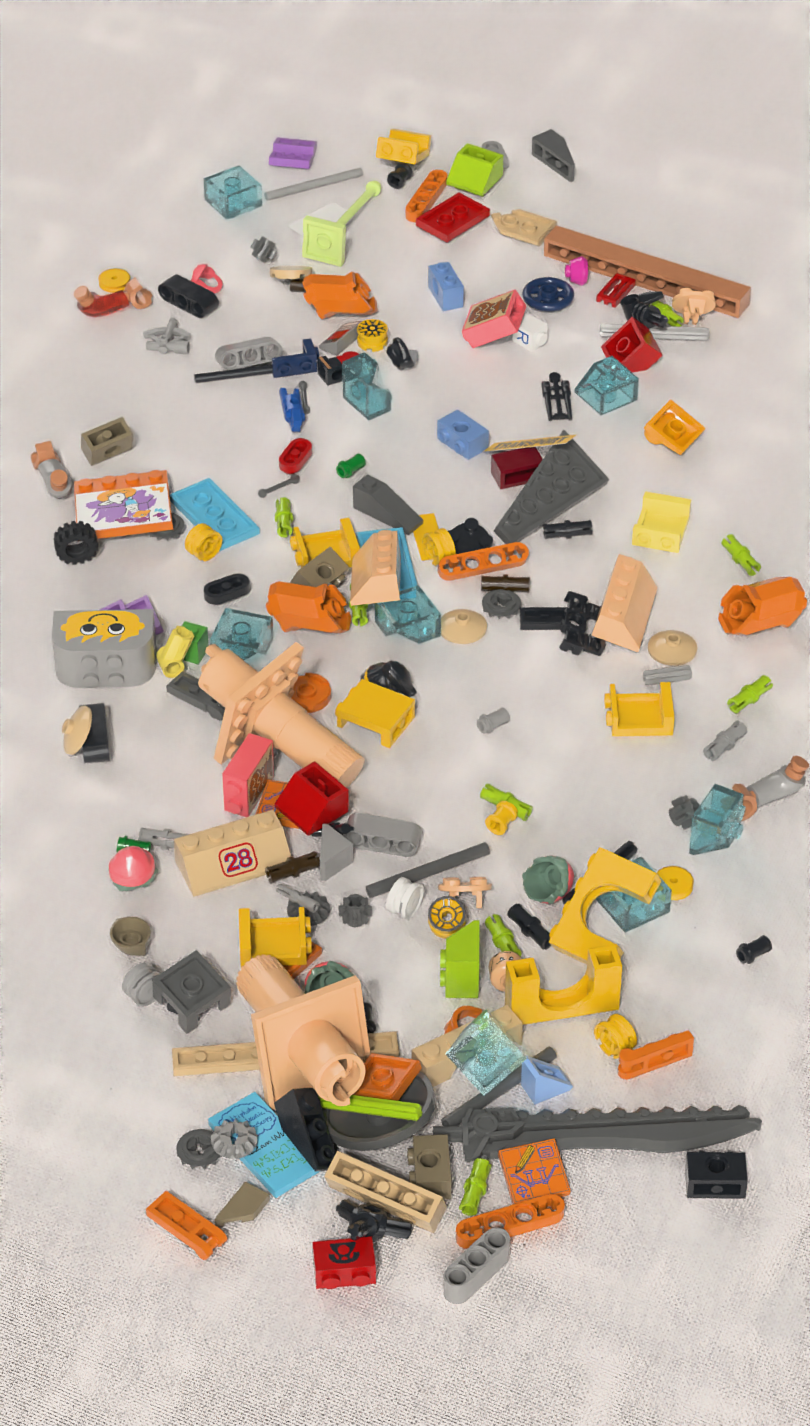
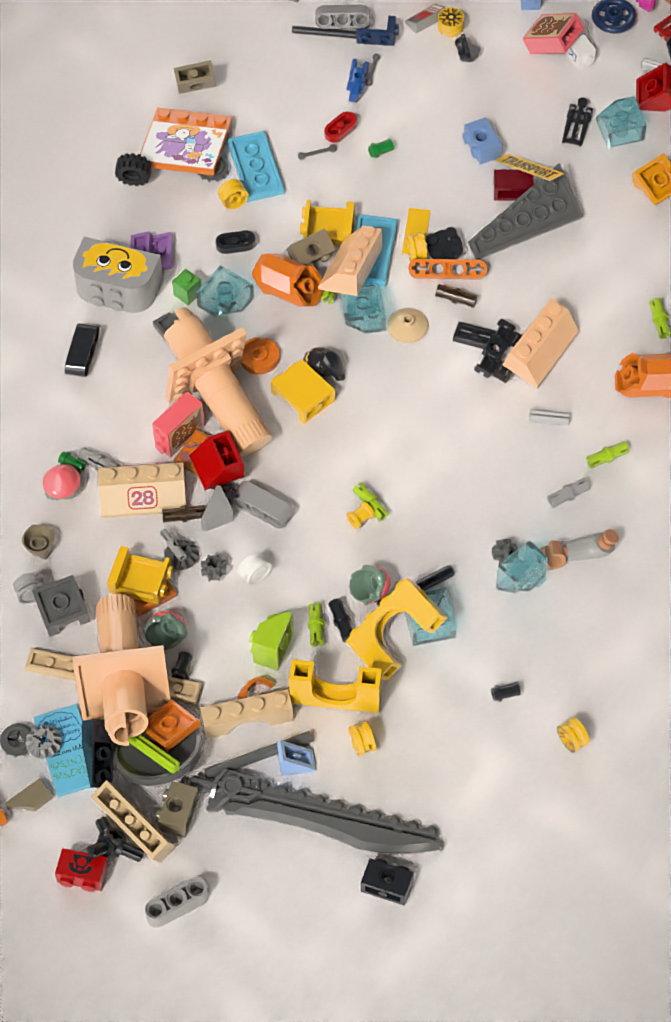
camera: 20 degrees right, 15 degrees up
piece [30,440,73,498] -> none
tan dish [62,706,92,755] -> none
light yellow piece [156,626,194,678] -> none
lime pin [274,497,293,538] -> none
black leg [317,351,361,386] -> none
clear light blue slope [342,352,392,421] -> none
dark grey slope [353,474,423,535] -> none
dark grey piece [366,842,490,898] -> none
yellow wheel [428,896,466,939] -> none
light nougat plate [438,877,492,908] -> none
clear light blue slope [446,1009,527,1096] -> none
orange beam [455,1194,565,1249] -> none
lime pin [459,1158,492,1216] -> none
light grey pin [476,707,510,734] -> none
dark grey gear [482,589,521,619] -> none
light nougat head [488,951,522,992] -> none
orange tile [498,1138,571,1204] -> none
black pin [543,520,593,539] -> none
yellow panel [604,682,674,736] -> none
orange plate [618,1030,694,1080] -> none
light yellow panel [632,491,692,553] -> none
tan dish [648,630,697,666] -> none
yellow piece [656,866,694,900] -> none

